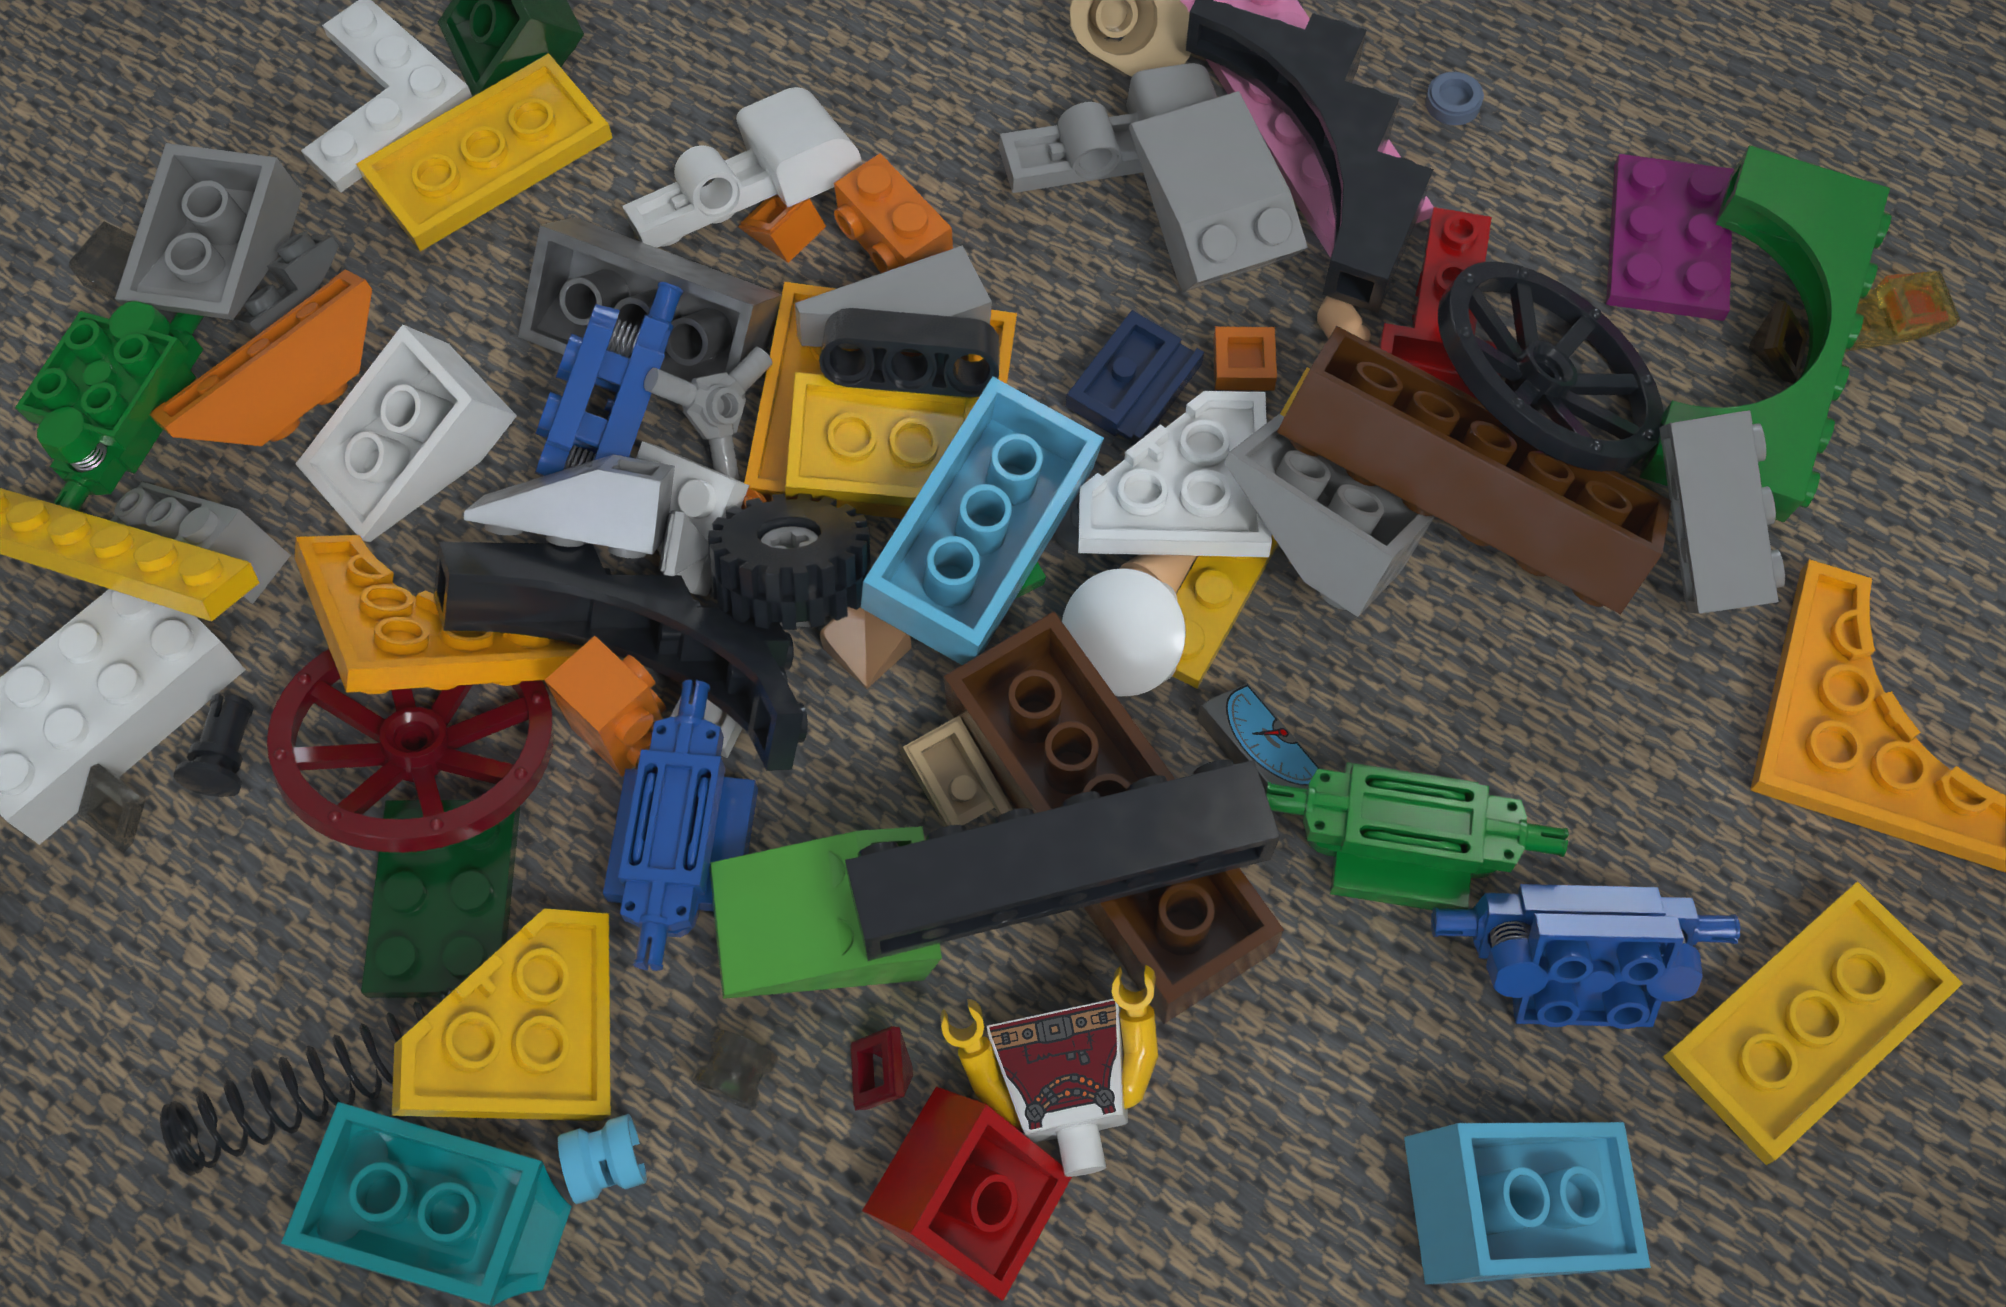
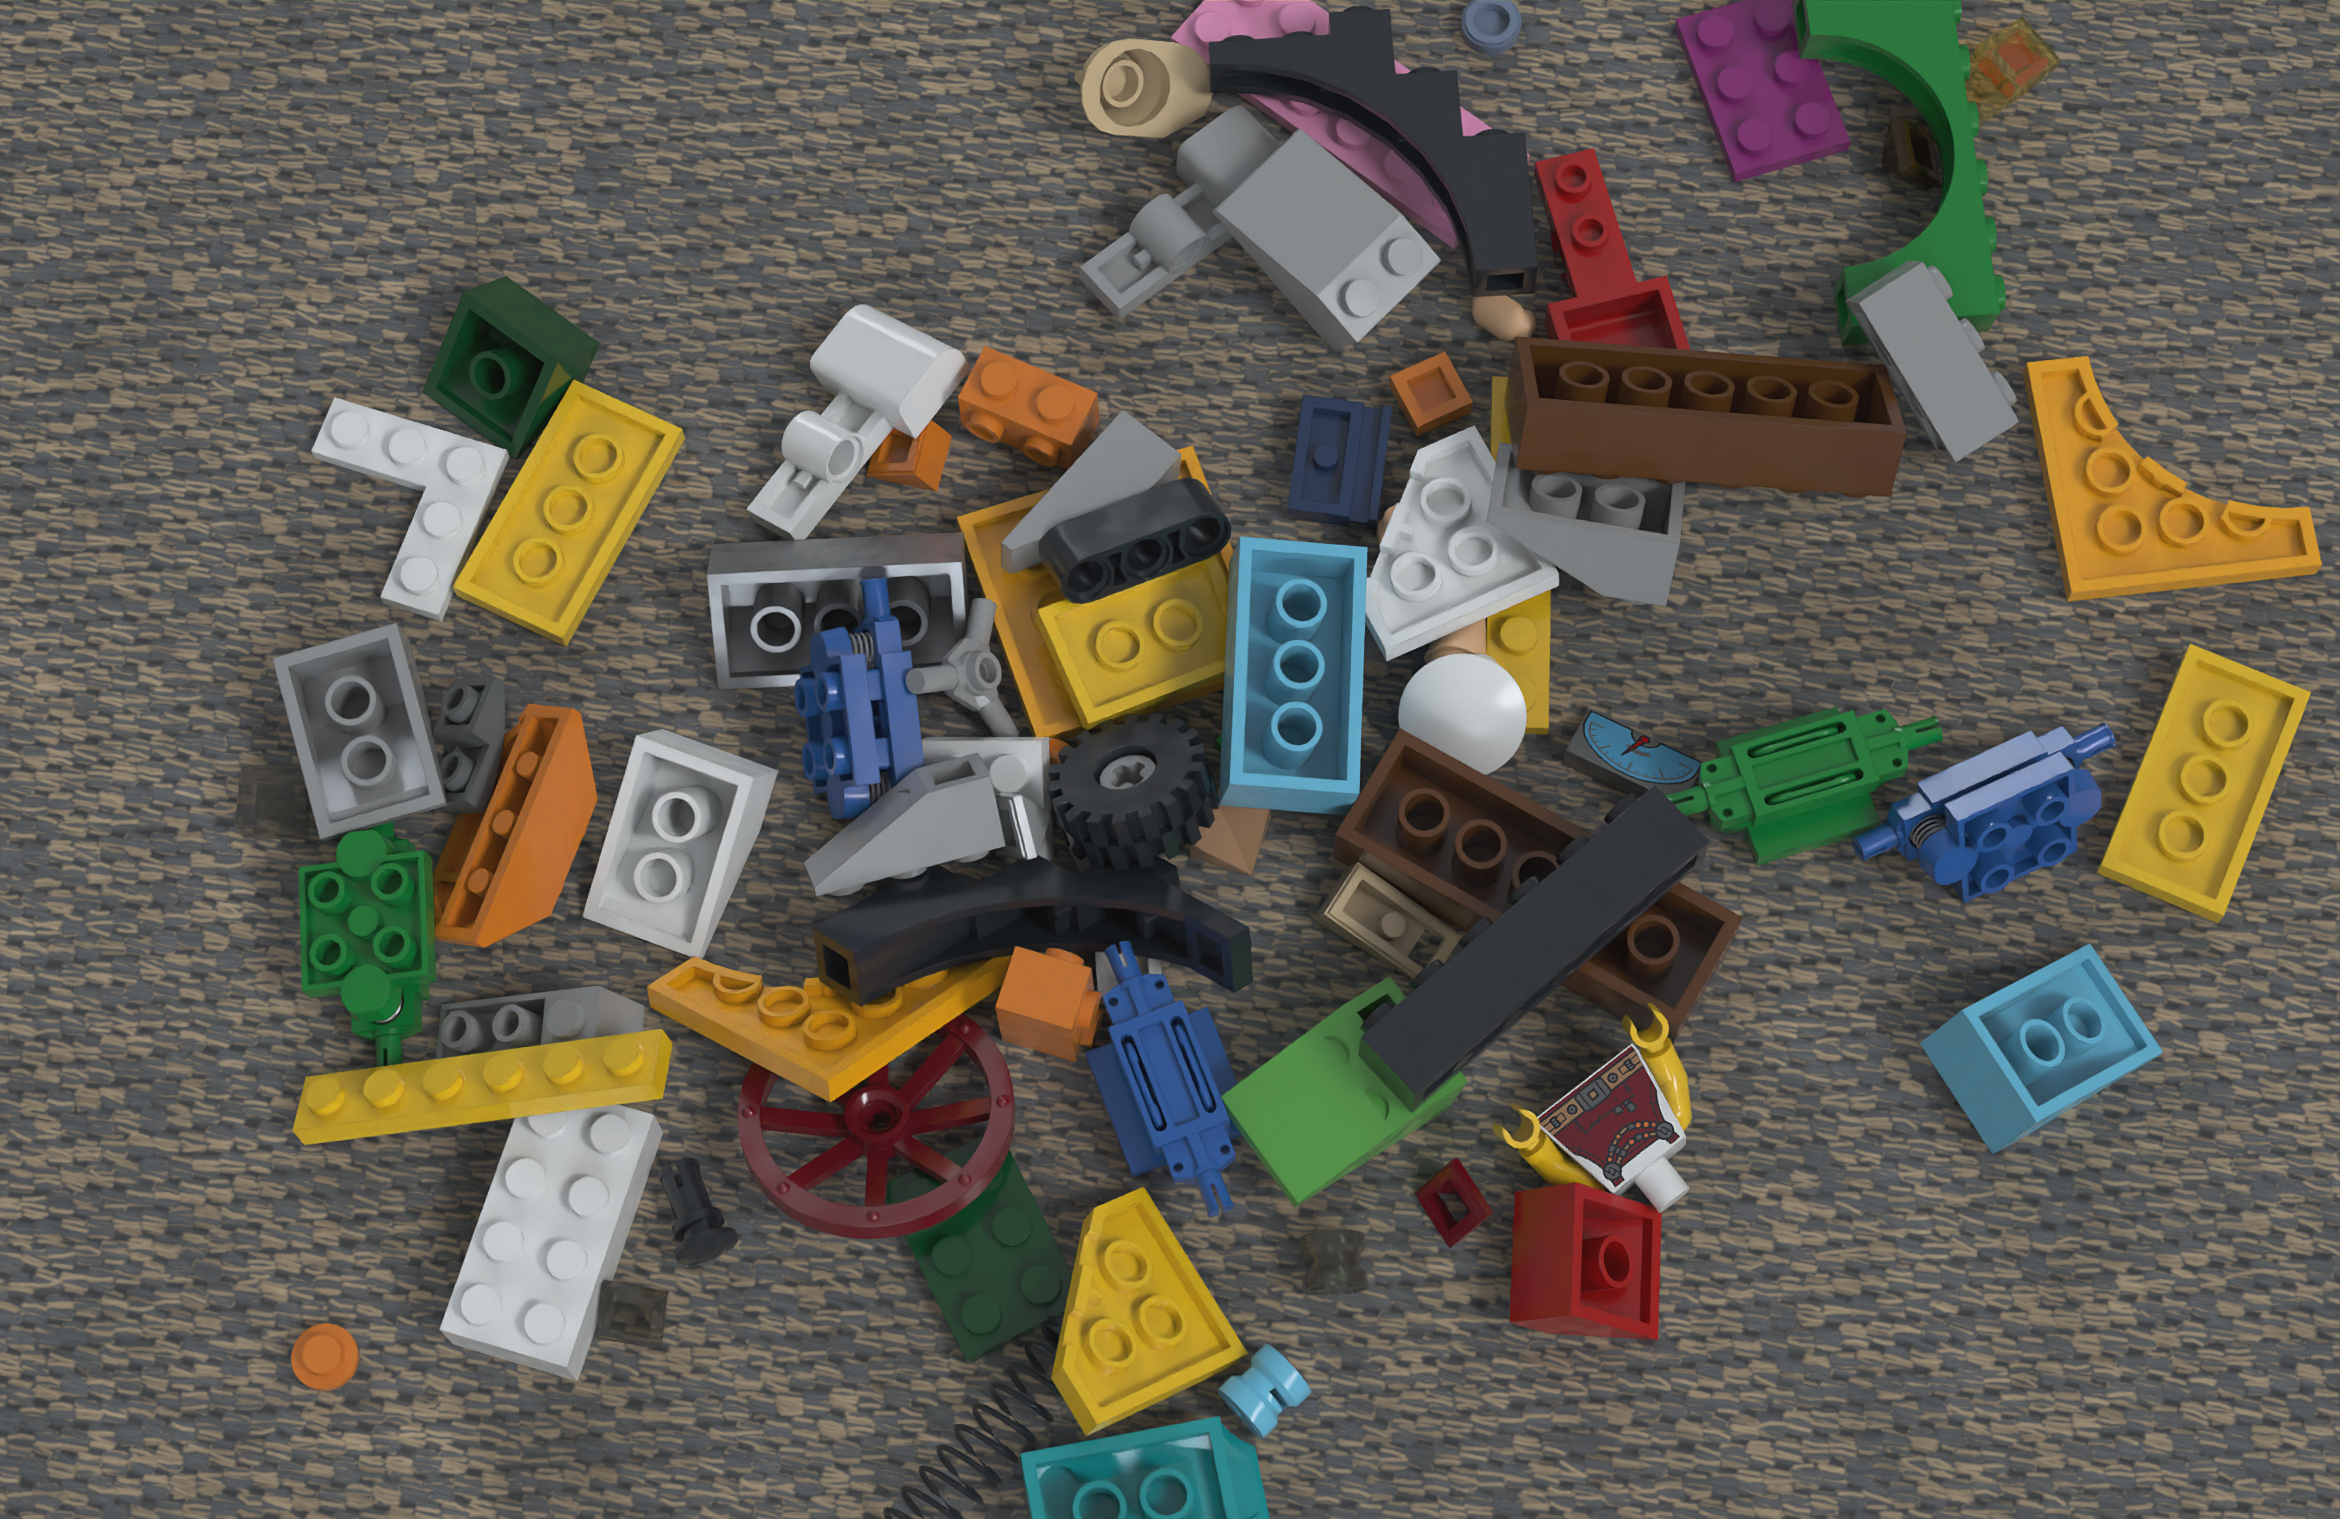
camera: 25 degrees left, 5 degrees up
black wheel [1438,261,1664,472] -> none

